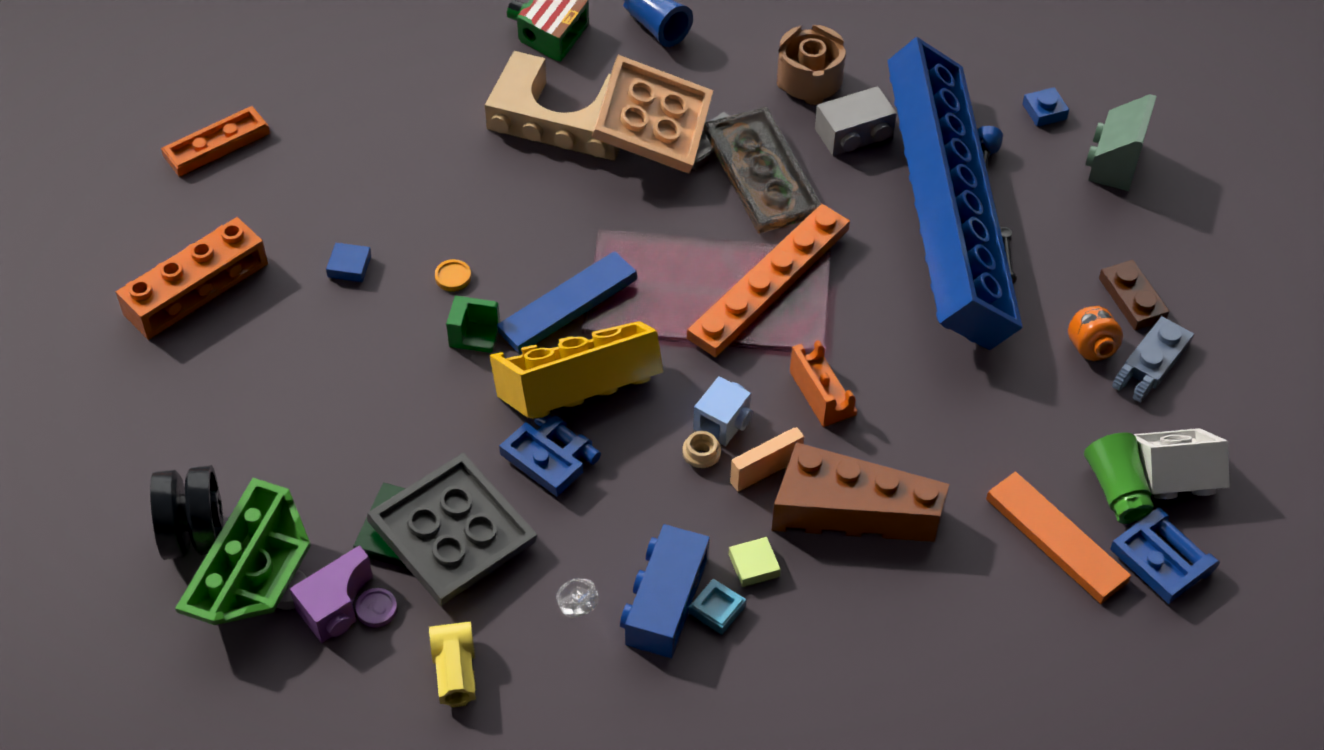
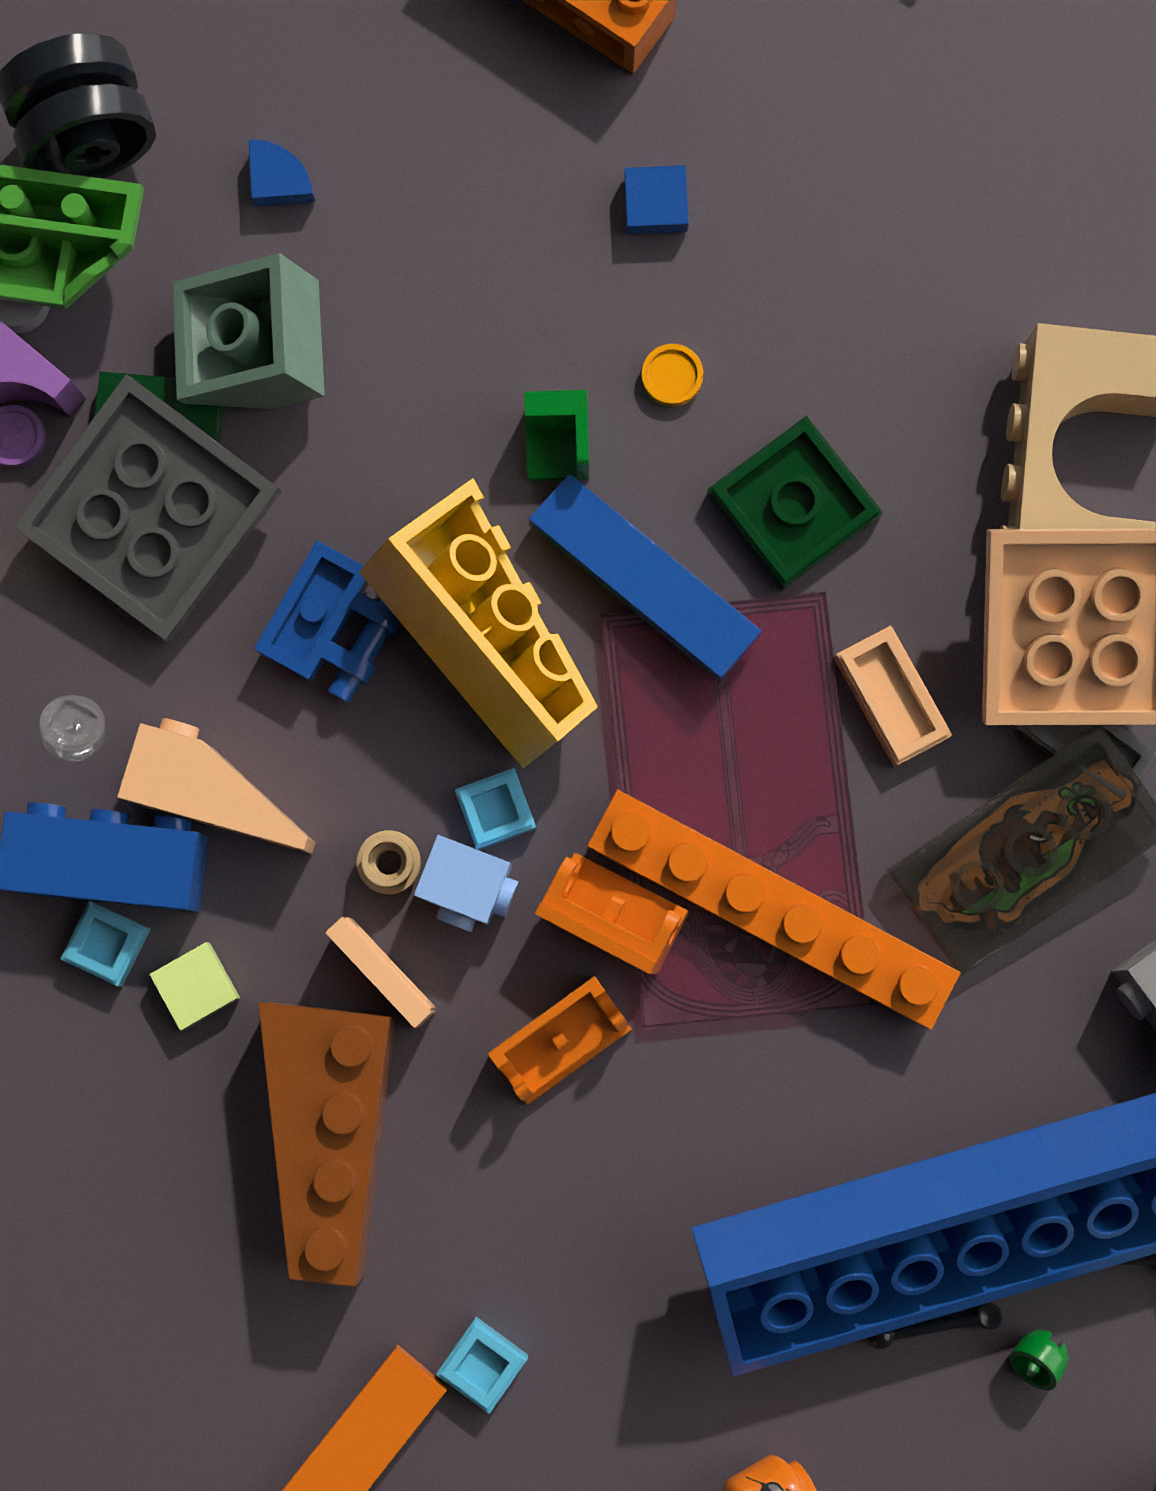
camera: 80 degrees right, 30 degrees up
none -> light nougat slope [117,718,316,855]
none -> sand green slope [172,253,325,409]
none -> blue tile [248,140,316,206]
none -> medium azure tile [436,1316,528,1414]
none -> medium azure tile [455,768,537,850]
none -> orange hinge [534,852,690,974]
none -> dark green tile [707,415,883,591]
none -> light nougat tile [834,625,953,767]
none -> green hinge [1009,1330,1069,1391]

